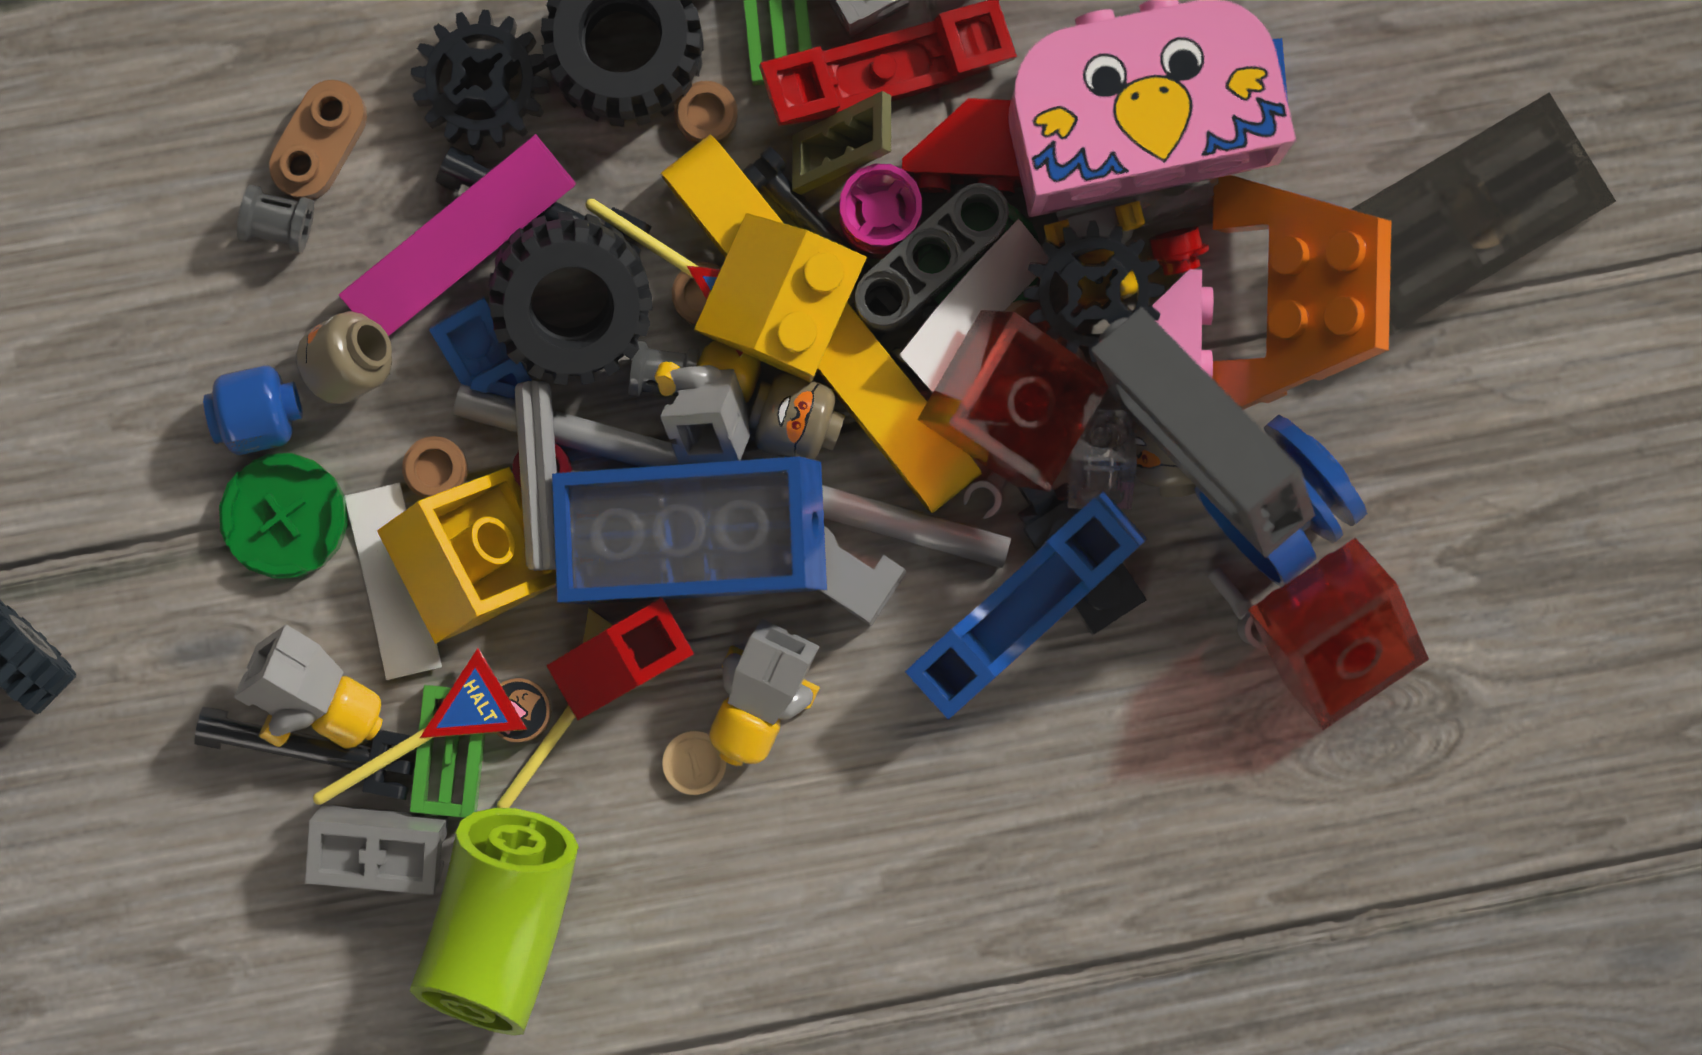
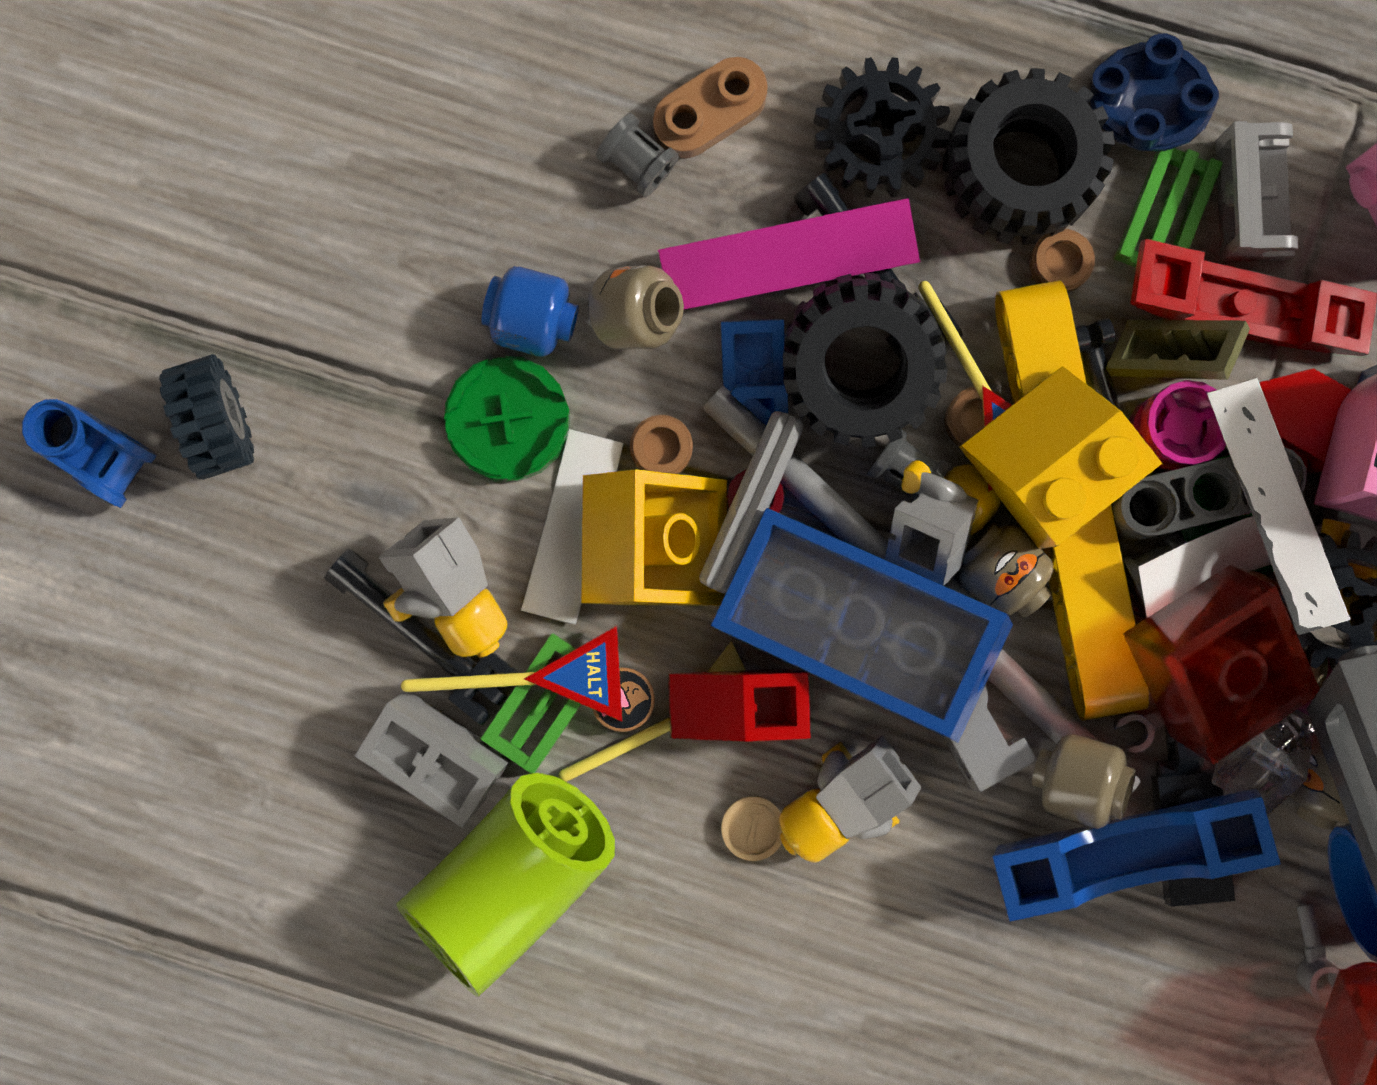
camera: 30 degrees right, 0 degrees up
none -> dark tan head [1032,734,1136,829]
none -> white sticker [1207,378,1350,635]

